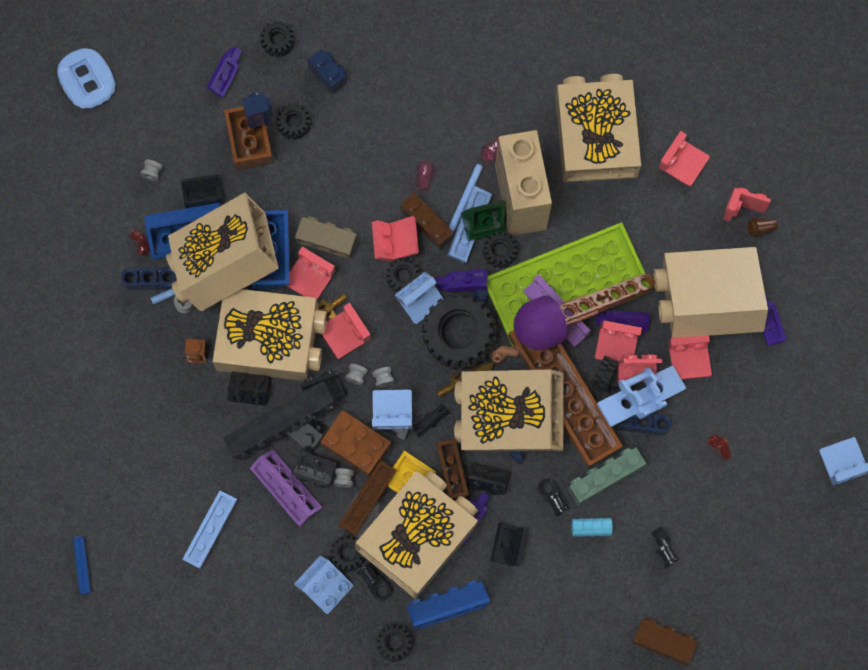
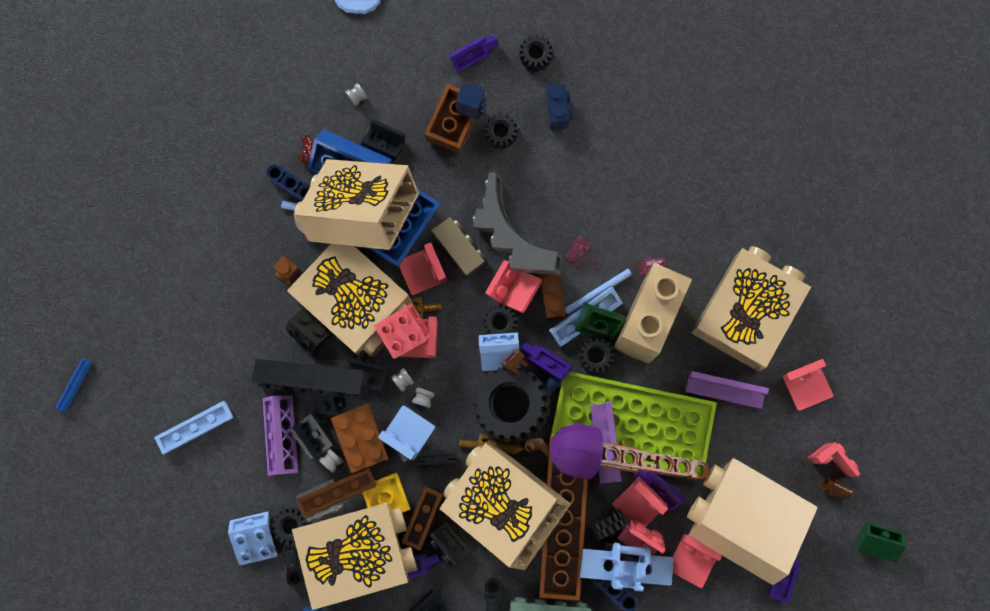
camera: 40 degrees right, 5 degrees up
none -> coral bracket [374,302,431,359]
none -> dark grey arch [472,172,563,275]
none -> reddish brown tile [500,350,527,374]
none -> medium lavender fence [685,371,769,409]
none -> dark green brick [857,521,906,563]

